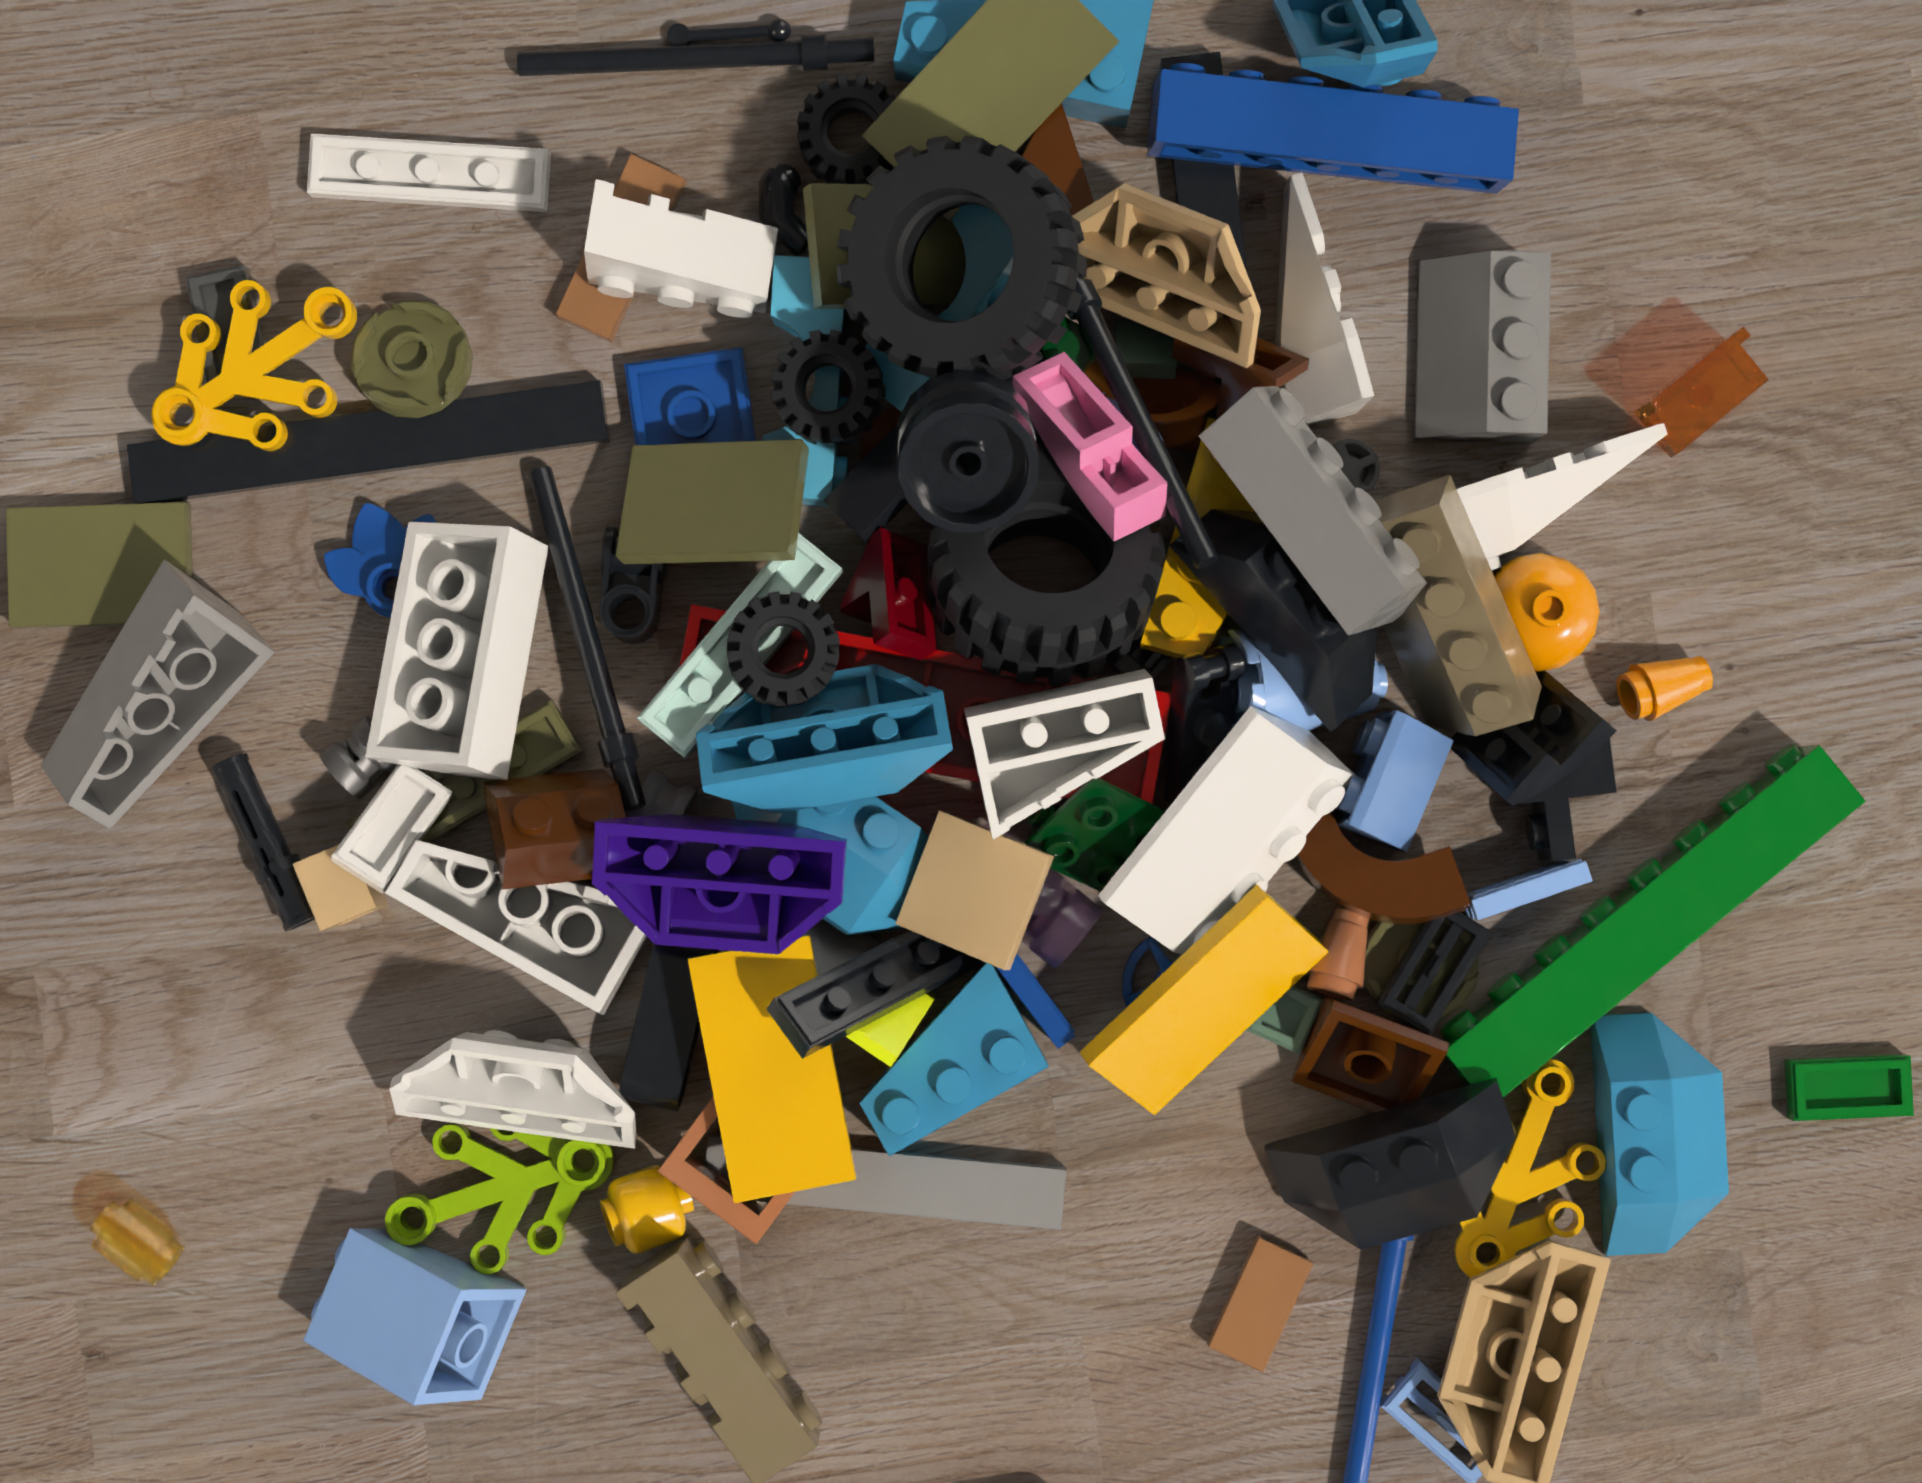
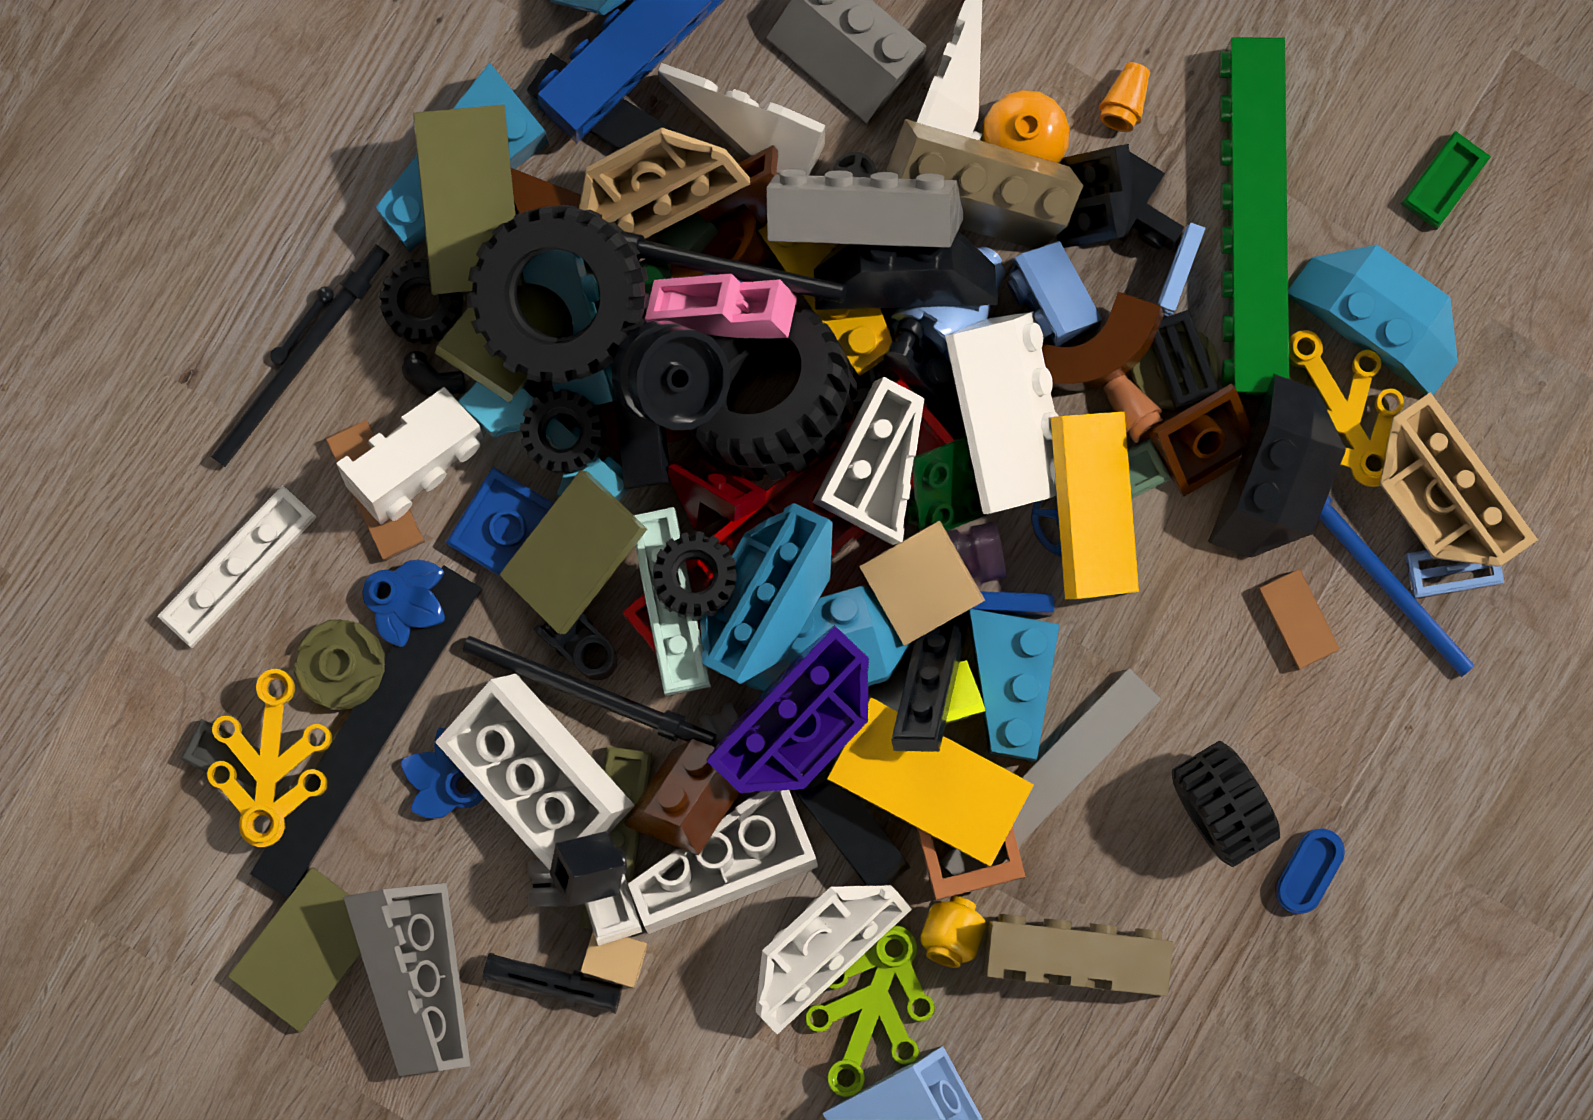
camera: 55 degrees left, 5 degrees down
none -> blue plate [362,560,445,647]
none -> black brick [550,831,627,907]
none -> black tyre [1172,741,1280,867]

